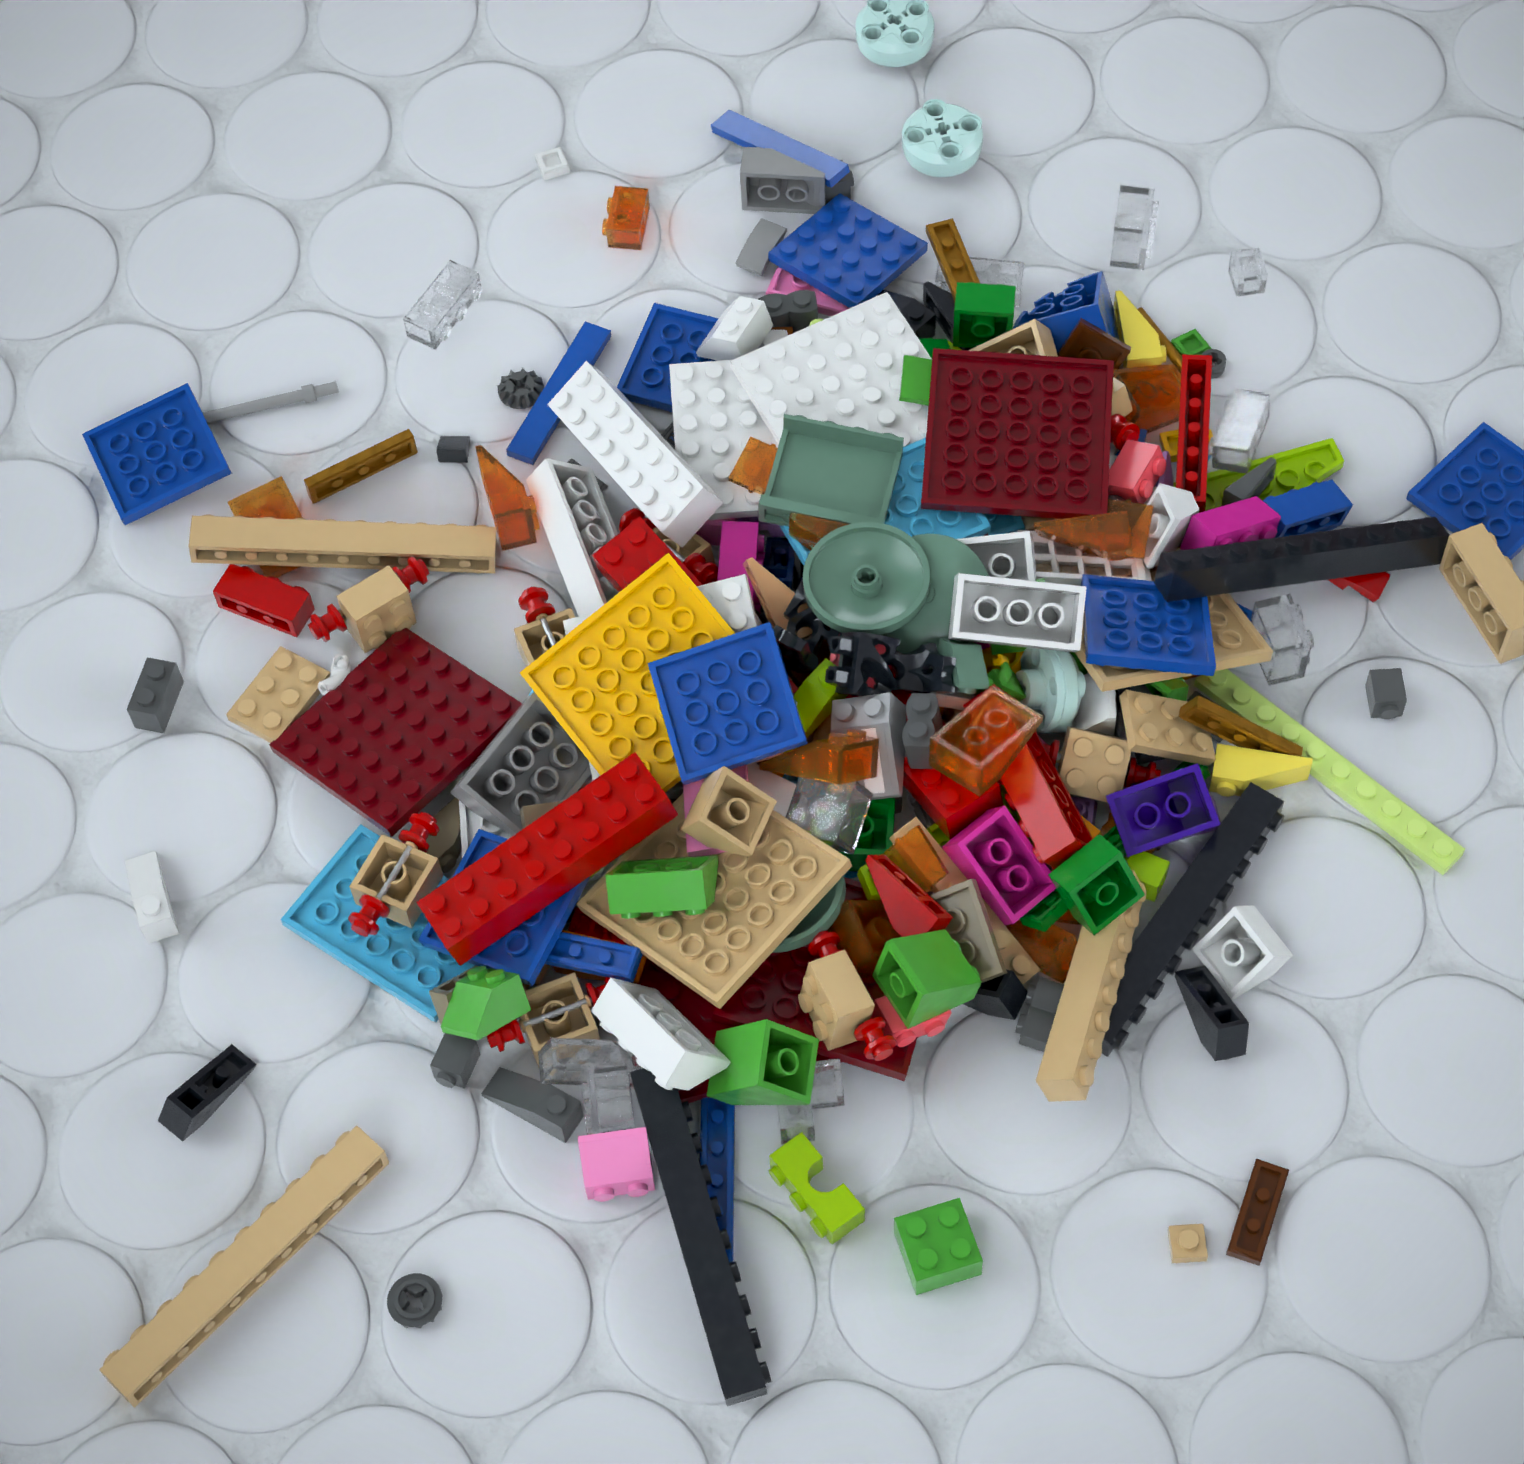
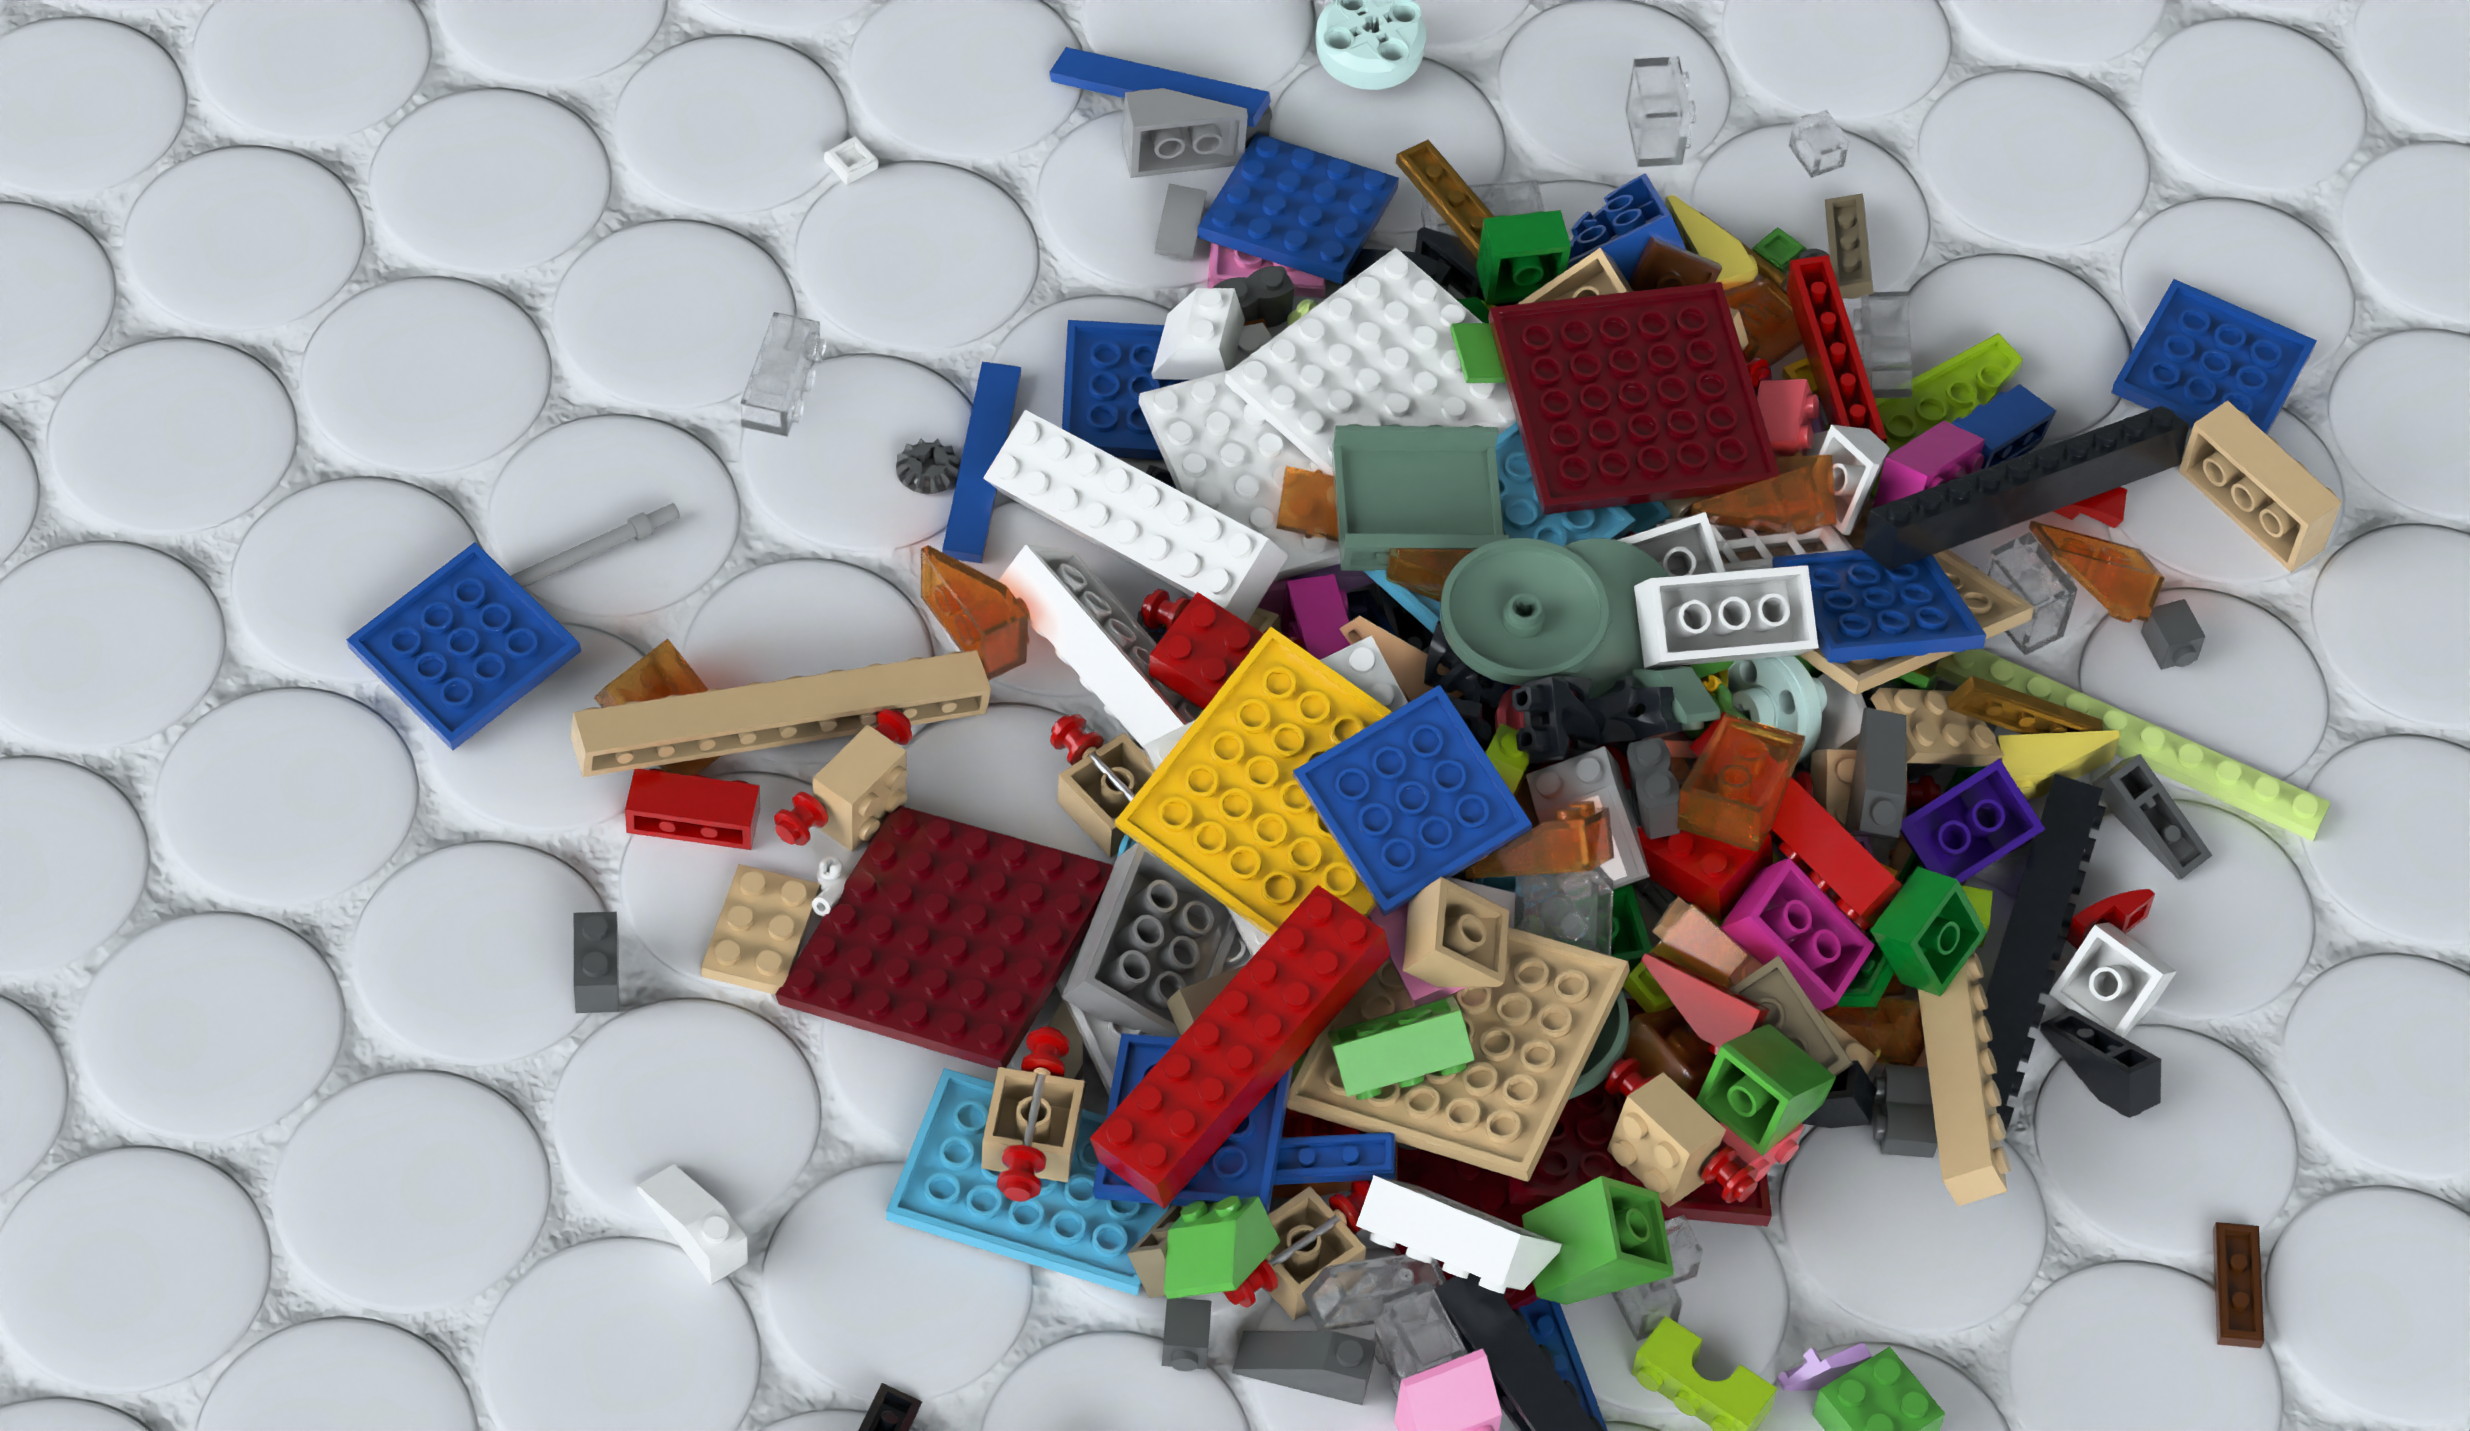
camera: 25 degrees left, 5 degrees down
pearl gold tile [304,429,418,504] -> none
black slope [436,436,470,463] -> none
clear orange brick [602,186,650,250] -> none
tan plate [1168,1224,1208,1263] -> none
dark grey slope [1222,457,1277,506] -> none
none -> lavender slope [1777,1342,1872,1391]
none -> dark tan plate [1825,193,1874,299]
none -> dark grey slope [1845,708,1906,839]
none -> clear orange slope [2028,521,2165,623]
none -> red slope [2066,889,2155,950]
none -> dark grey slope [2092,754,2213,880]

